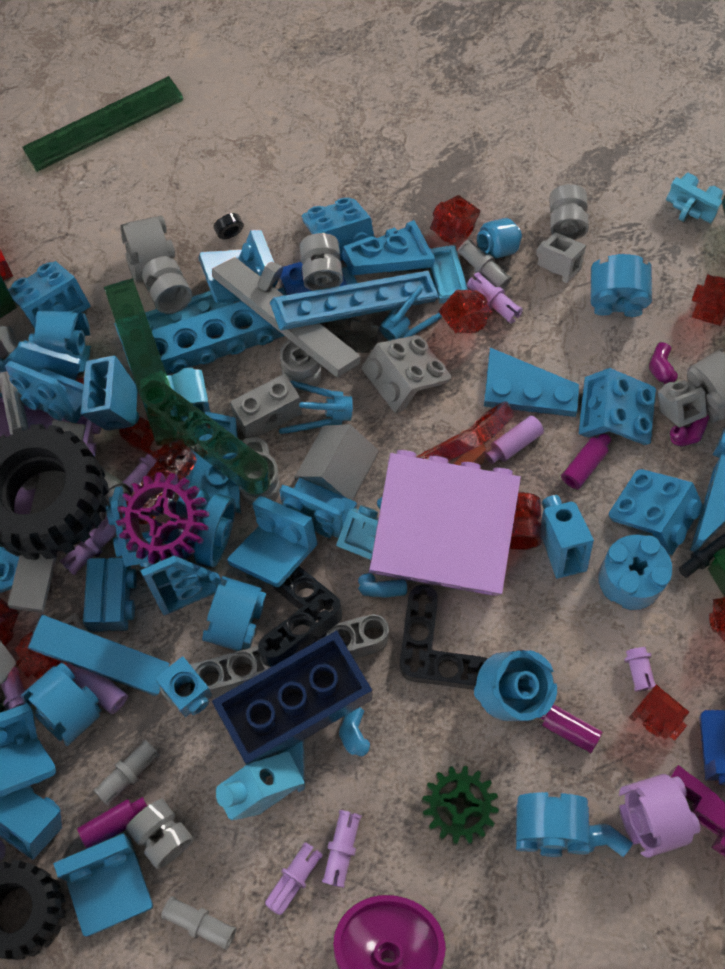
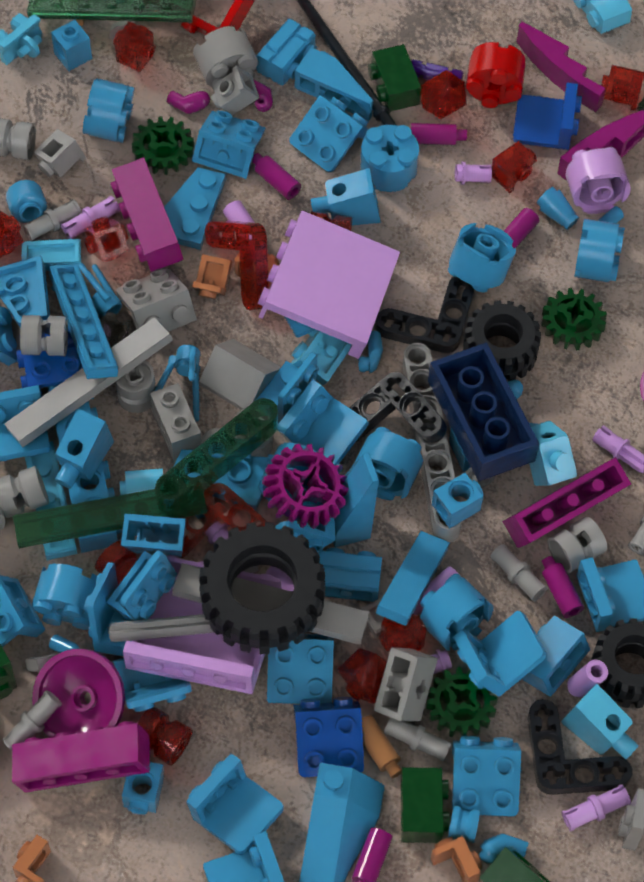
camera: 85 degrees left, 5 degrees down
light grey tile [257,262,283,292] -> none
lavender pin [322,810,361,888] -> none
none -> dark azure brick [51,20,92,71]
none -> dark azure torso [55,408,114,489]
none -> magenta brick [110,158,184,272]
none -> dark green gear [132,116,194,175]
none -> nougat bracket [192,254,232,299]
none -> magenta cylinder [410,123,467,145]
none -> black tyre [463,300,541,381]
none -> magenta brick [502,457,631,548]
none -> dark azure cone [537,187,579,230]

